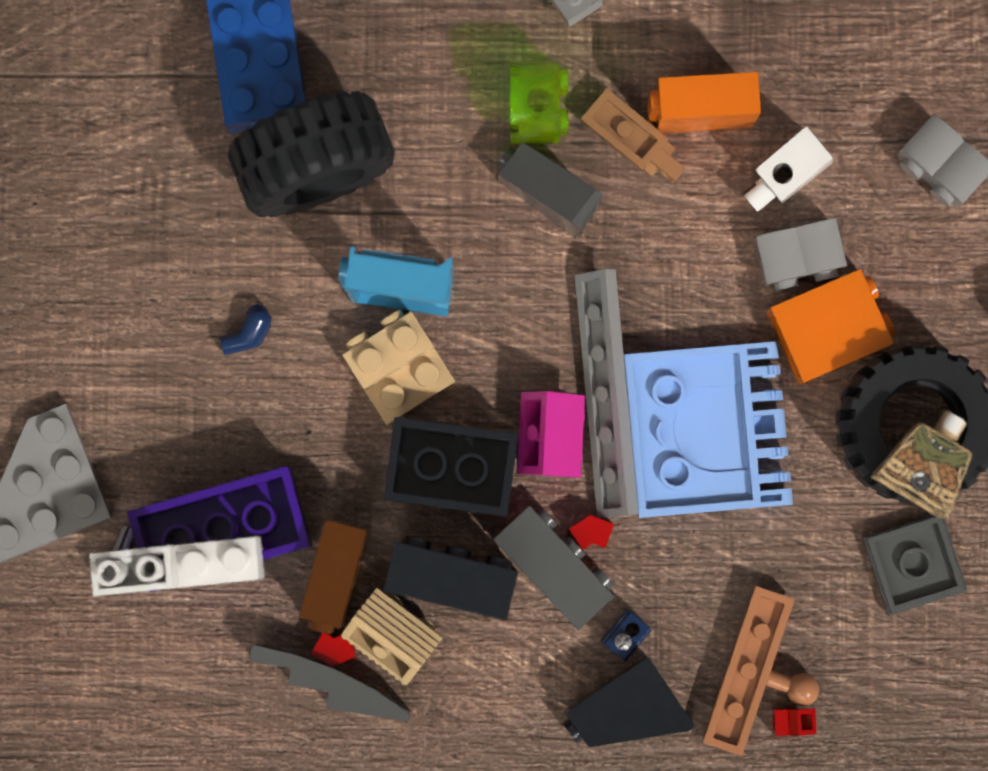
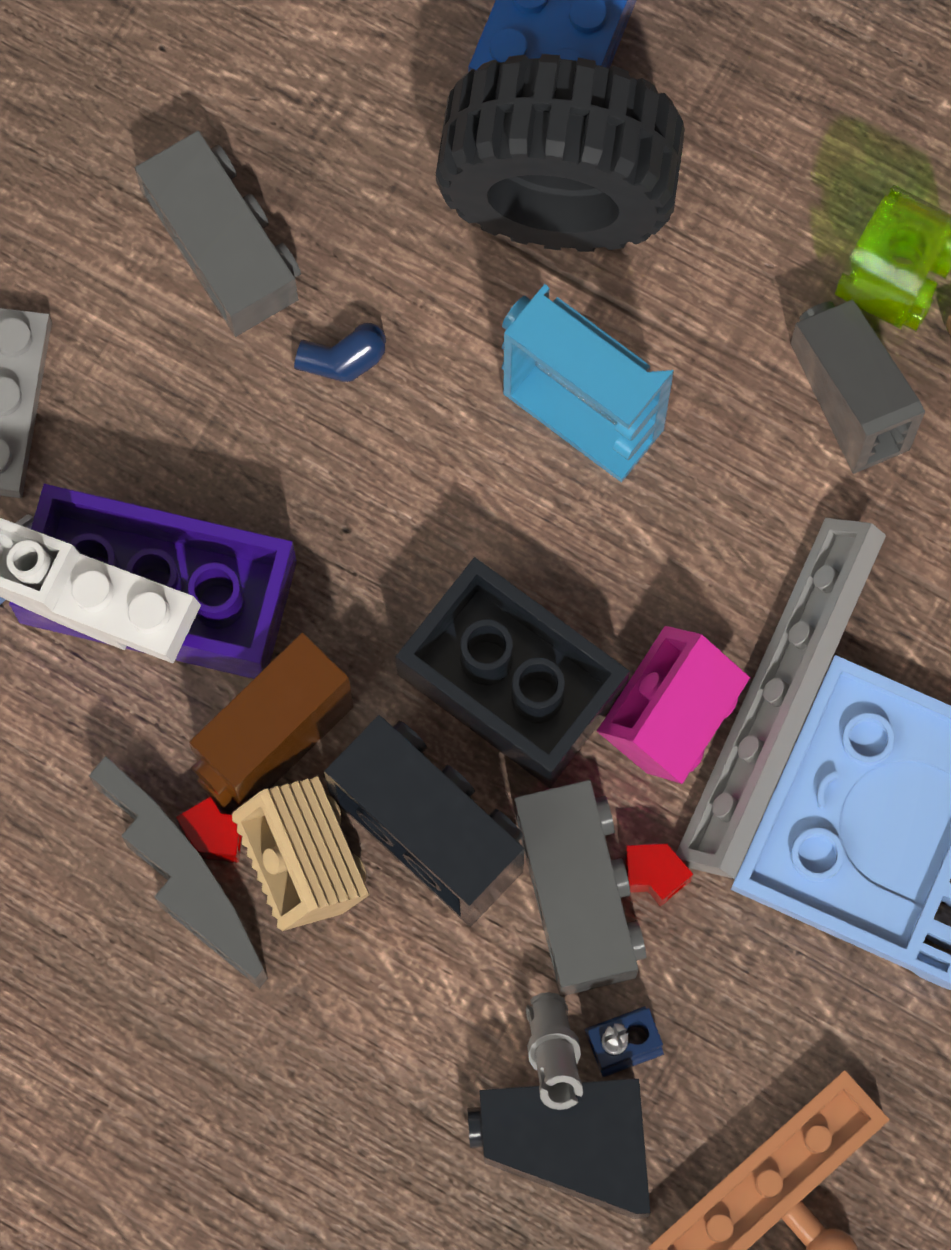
camera: 30 degrees right, 10 degrees down
tan plate [342,310,456,426] -> none
none -> dark grey brick [134,130,301,337]
none -> light grey pin [526,992,583,1110]

